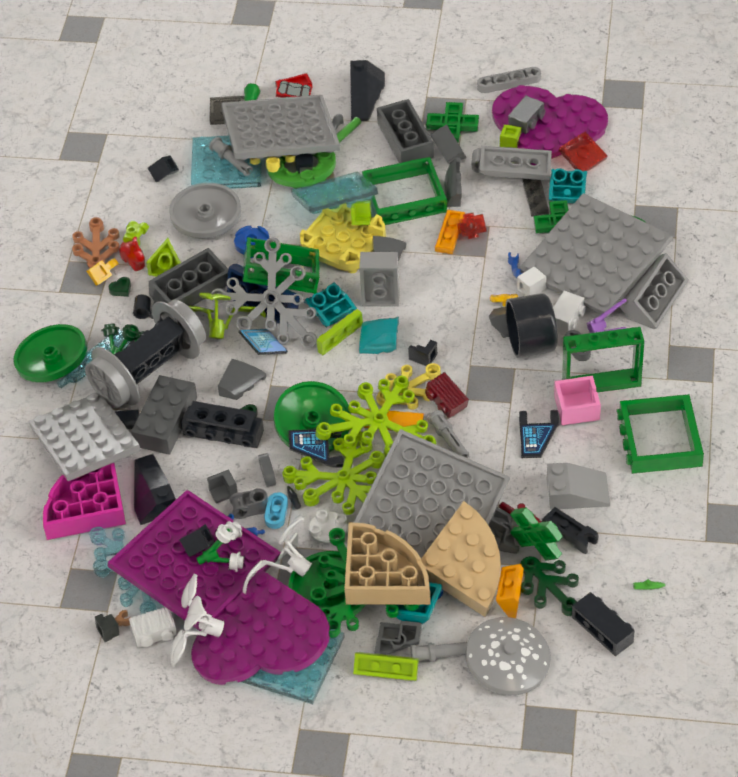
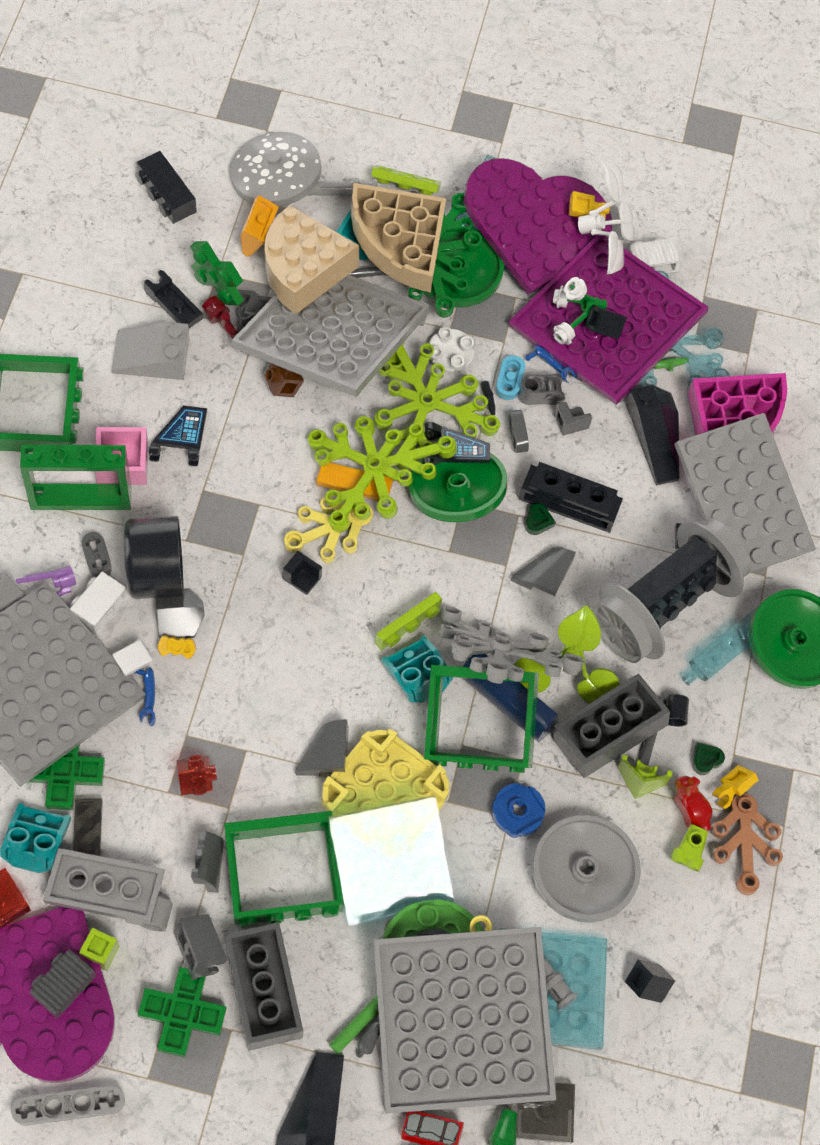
camera: 175 degrees right, 15 degrees up
pearl dark grey piece [95,610,130,642] -> none
dark green plant [101,323,144,355] -> none
dark grey brick [131,375,197,455] -> none
piece [238,329,288,355] -> none
white plant [243,515,312,594] -> none
lime panel [351,201,371,225] -> none
light grey piece [359,252,400,306] -> none
teal slope [359,317,399,354] -> none
dark red brick [425,372,469,418] -> none
light grey pin [428,410,469,458] -> none
light orange tile [435,210,465,254] -> none
dark green plant [520,556,579,616] -> none
bright green helmet [633,579,665,590] -> none
none -> yellow plate [569,191,610,218]

